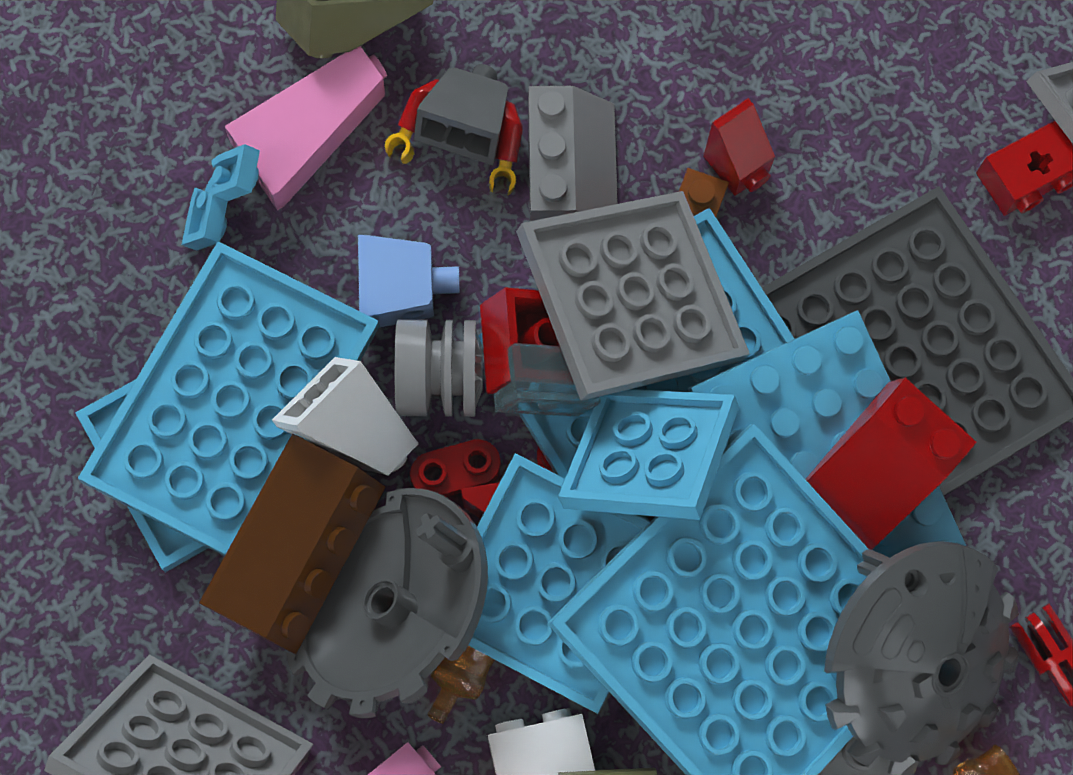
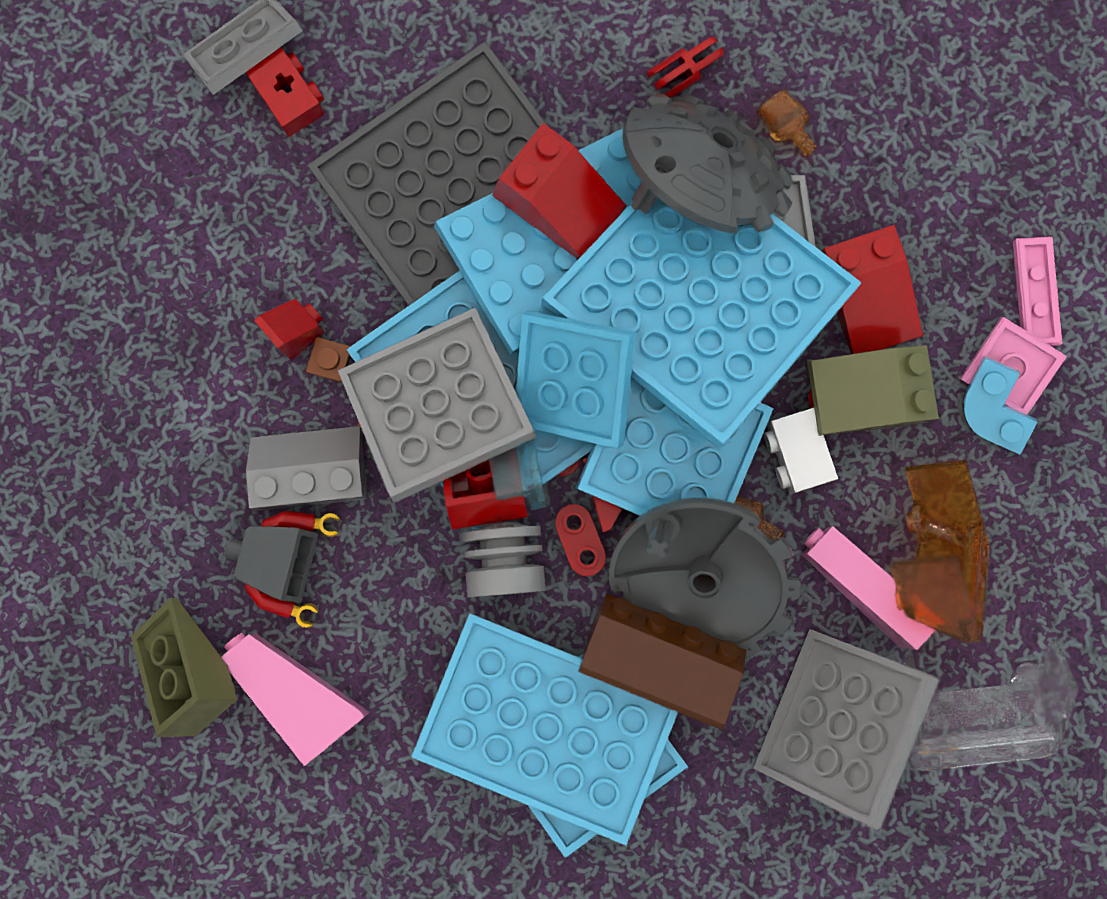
camera: 90 degrees left, 10 degrees up
medium azure plate [181,144,260,250] -> none
white slope [272,357,418,476] -> none
light blue torso [358,235,460,328] -> none

